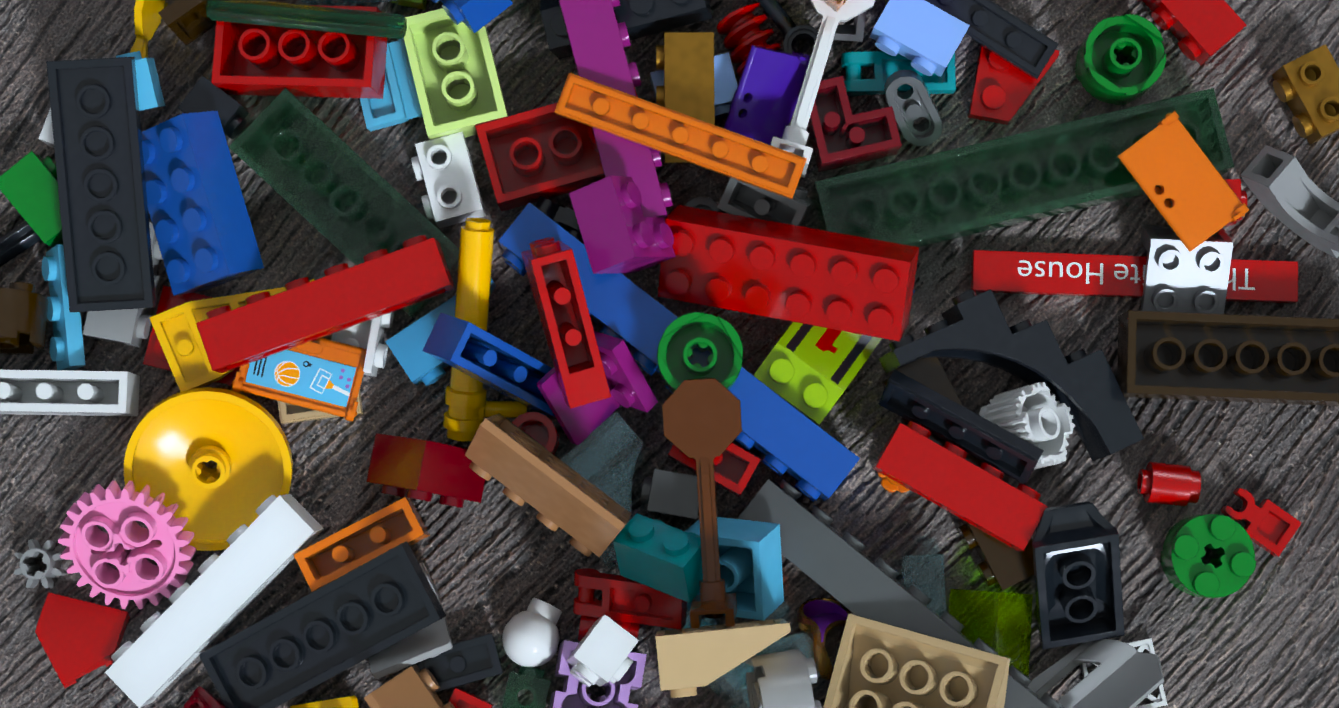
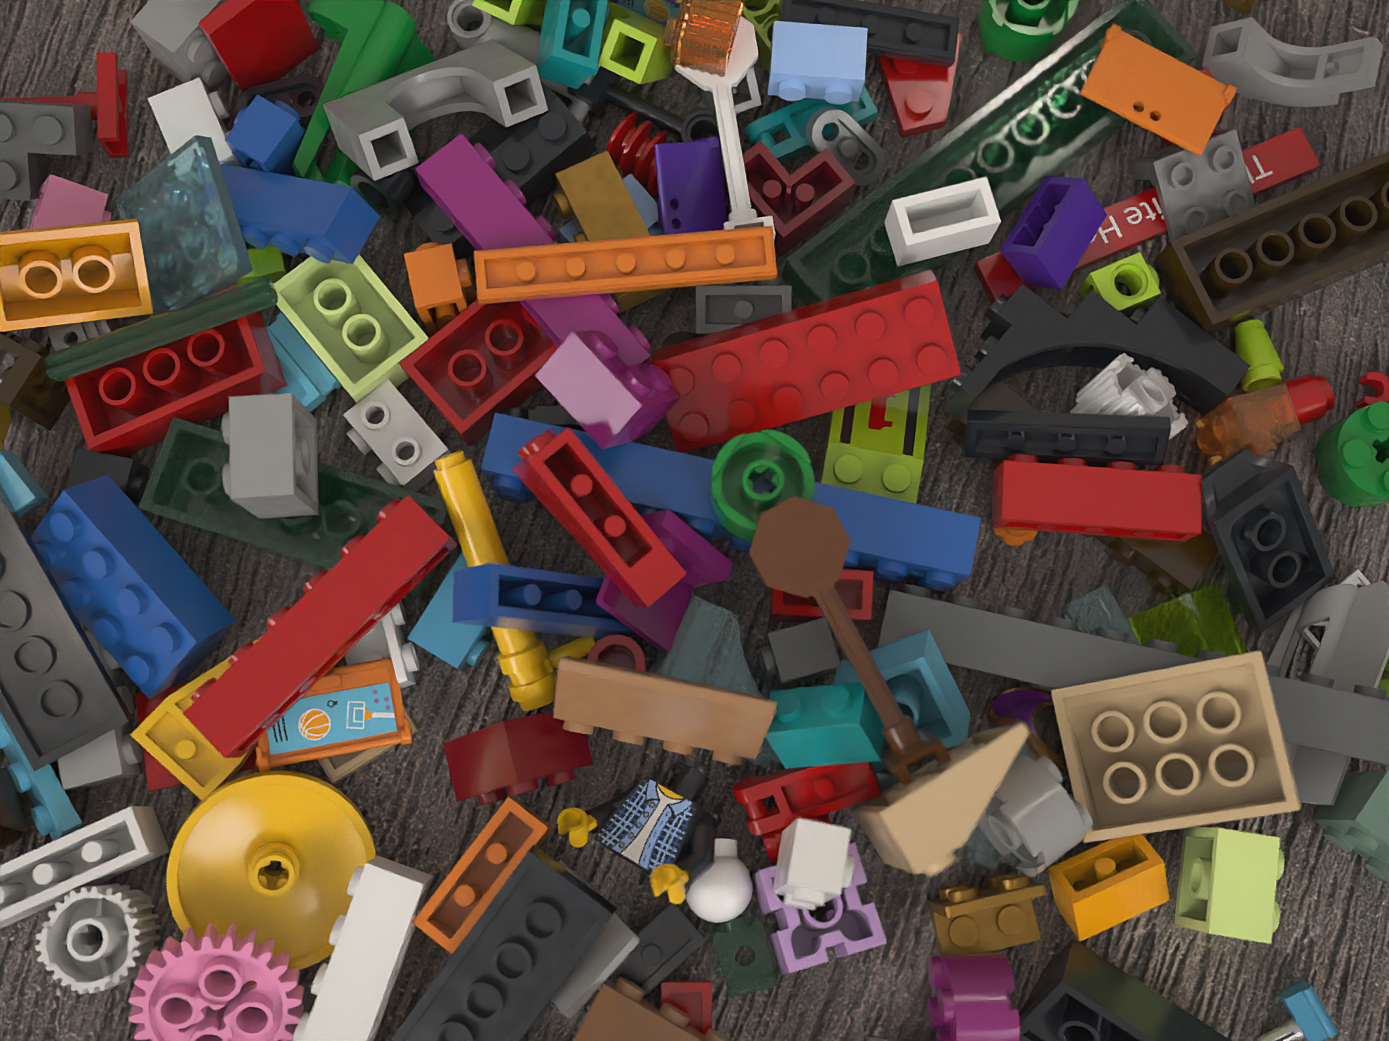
camera: 30 degrees left, 5 degrees down
none -> white brick [35,883,161,994]
none -> light grey brick [222,393,319,519]
none -> orange brick [404,242,478,337]
none -> torso [558,764,716,904]
none -> white piece [884,177,1001,266]
none -> dark purple brick [1000,176,1107,290]
none -> lime brick [1078,252,1161,317]
none -> clear orange brick [1196,383,1301,466]
none -> lime cone [1234,320,1284,392]

